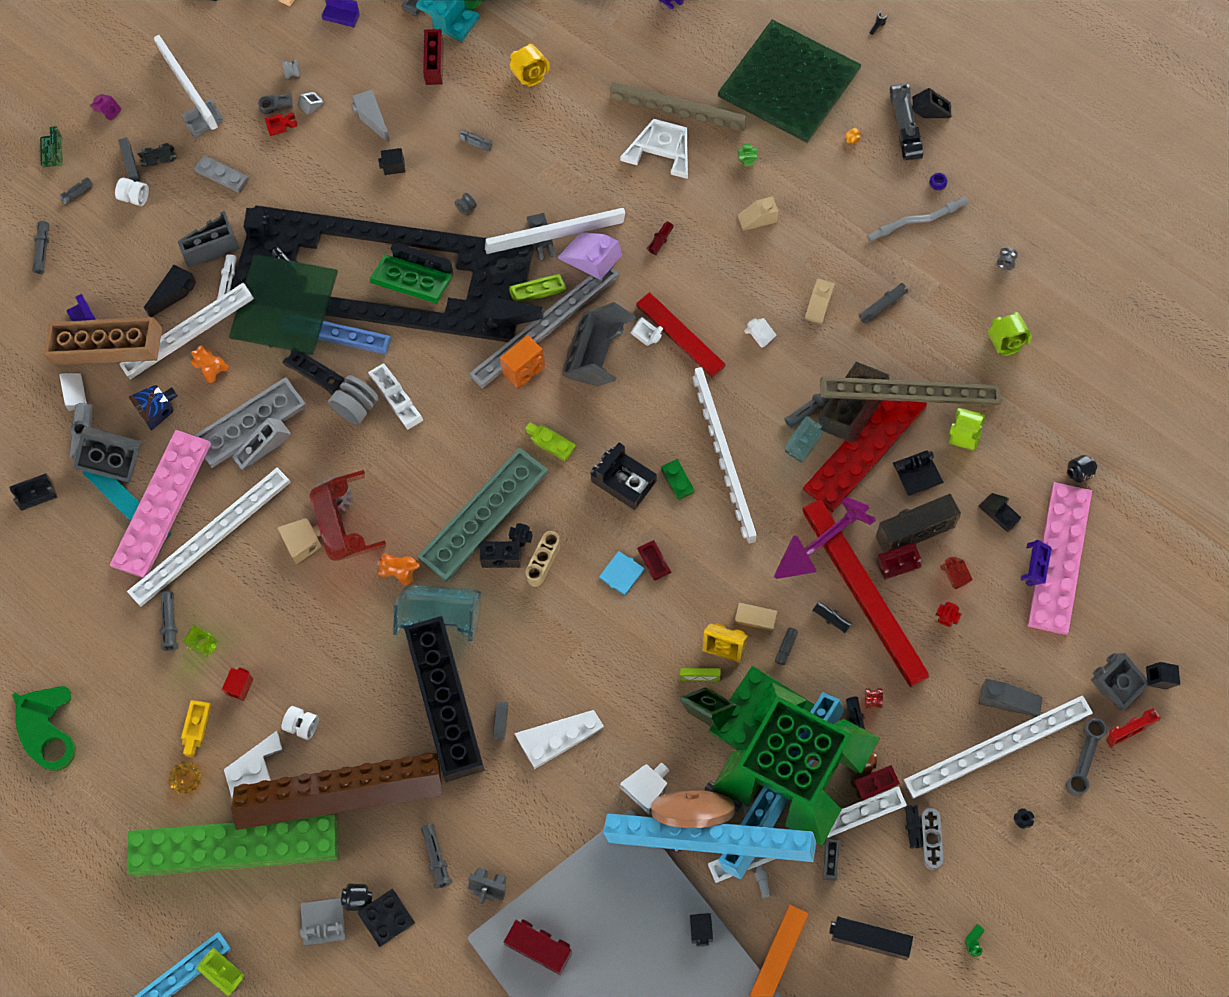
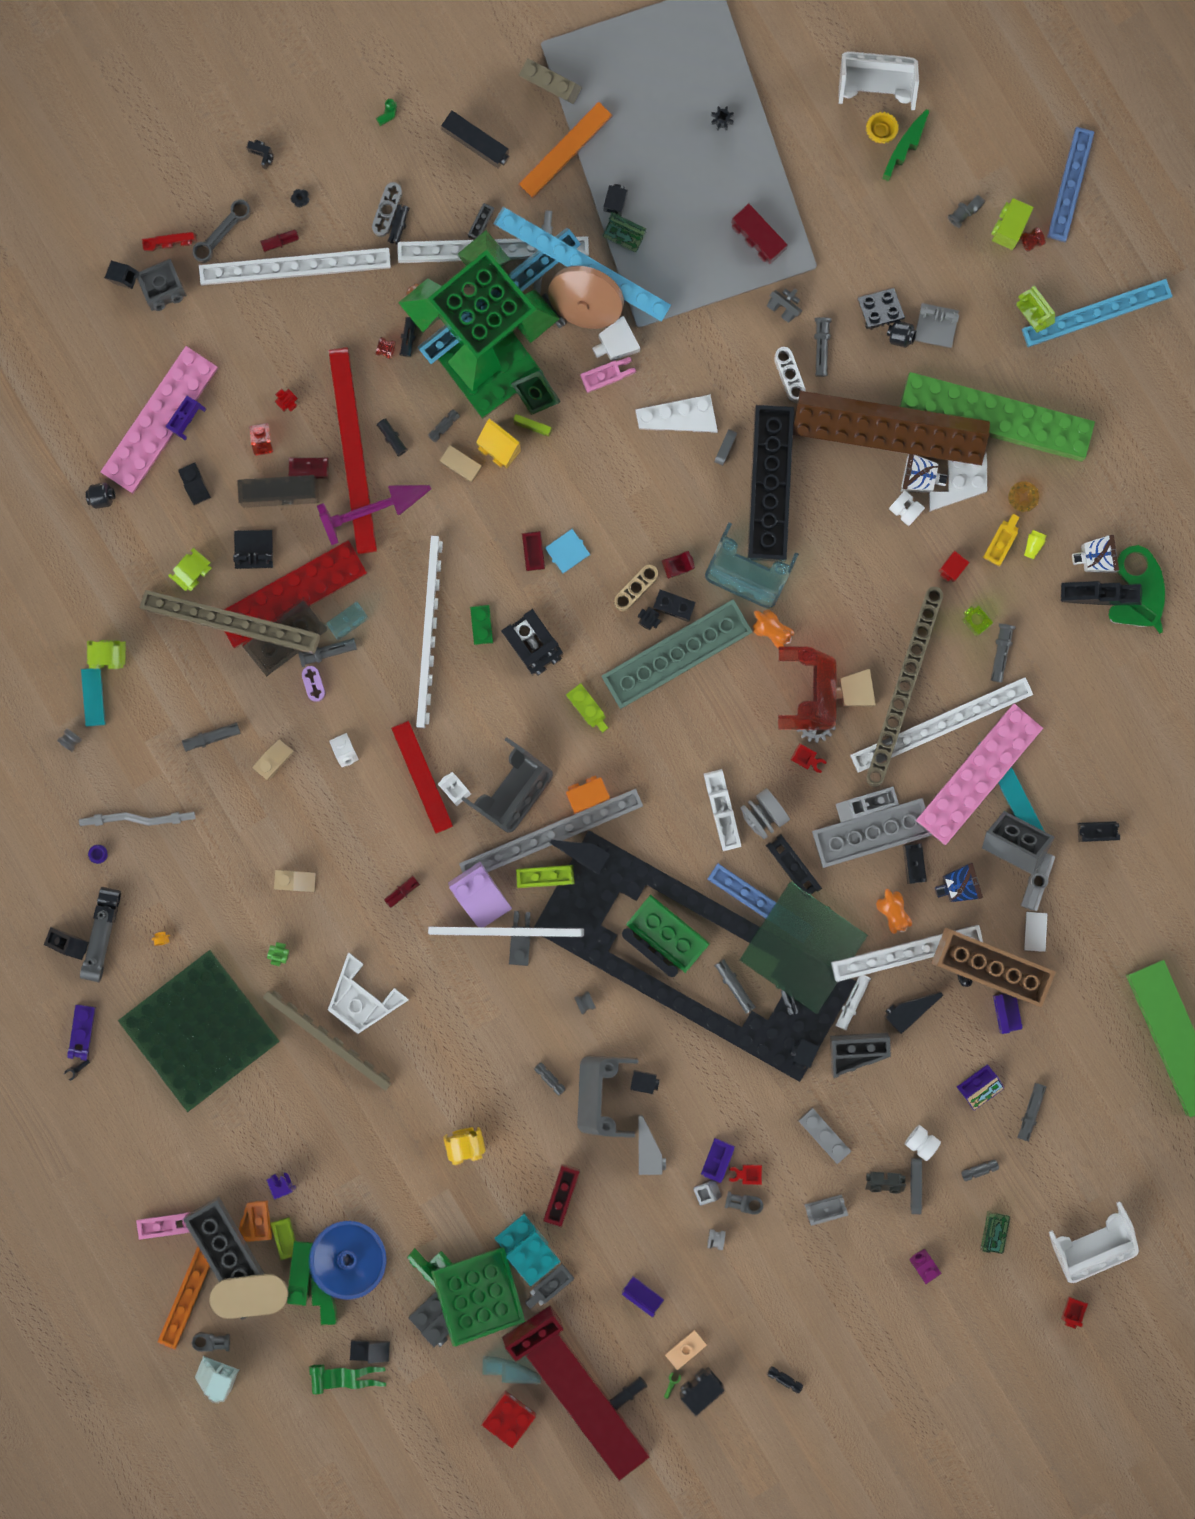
camera: 165 degrees left, 20 degrees up
white tile [154,35,218,130] -> none
dark red hinge [851,765,900,800] -> none
dark grey slope [979,679,1043,717] -> none
none -> dark purple plate [67,1005,96,1061]
none -> teal tile [81,668,106,727]
none -> black bracket [246,140,274,169]
none -> dark red axle [260,229,299,252]
none -> lavender beam [302,666,325,702]
none -> dark grey windscreen [577,1056,638,1138]
none -> bright pink hinge [580,357,636,393]
none -> clear green panel [603,212,647,253]
none -> dark red bracket [661,551,695,579]
none -> dark purple hinge [701,1138,735,1183]
none -> dark grey pin [714,959,756,1014]
none -> white beam [774,347,806,403]
none -> red plate [790,743,827,773]
none -> dark tan beam [866,587,943,787]
none -> torso [901,454,947,493]
none -> black hinge [903,844,927,884]
none -> panel [957,1064,1004,1110]
none -> neon yellow cone [1024,530,1046,559]
none -> black slope [1061,581,1142,605]
none -> torso [1072,535,1119,573]

